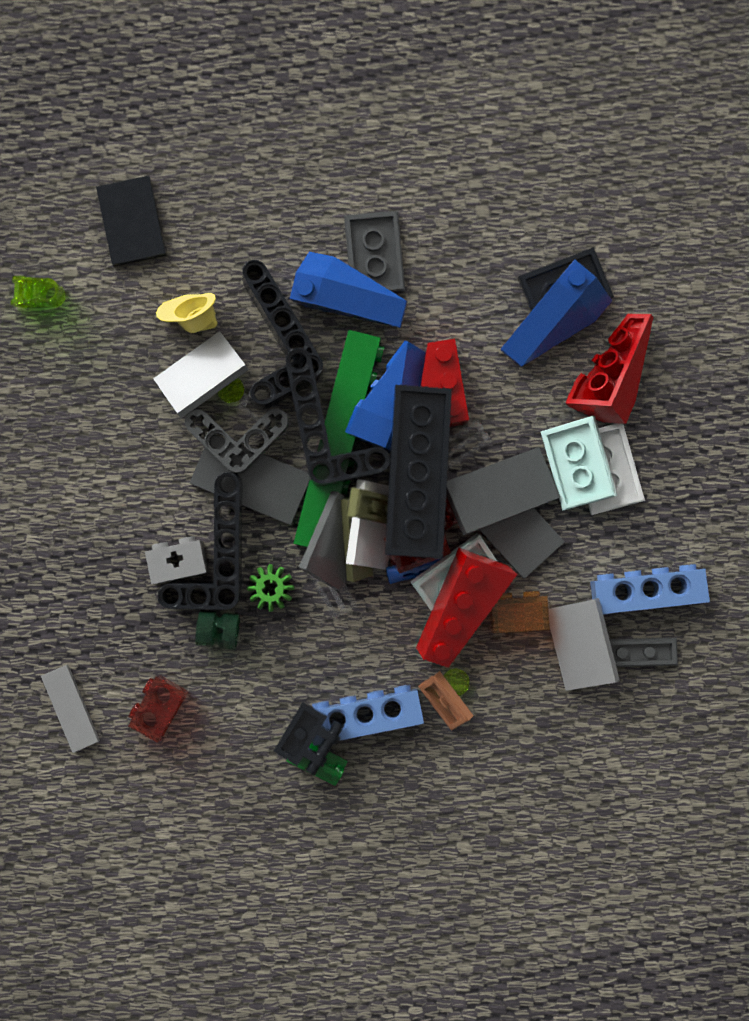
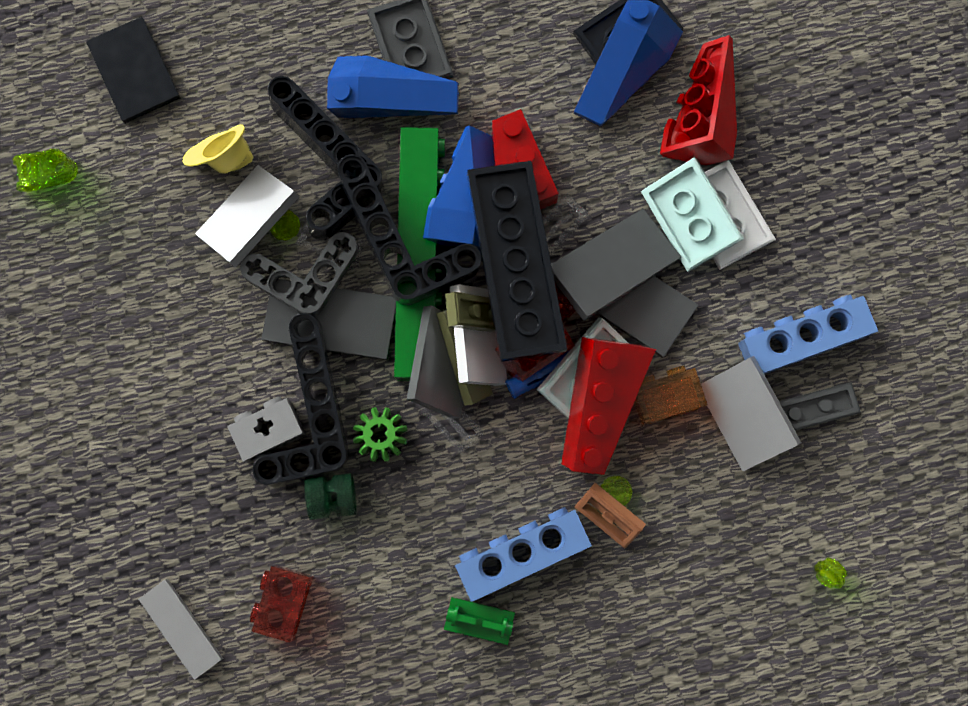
camera: 10 degrees left, 5 degrees down
black plate [273,701,344,775] -> none
none -> clear neon green plate [814,557,847,588]

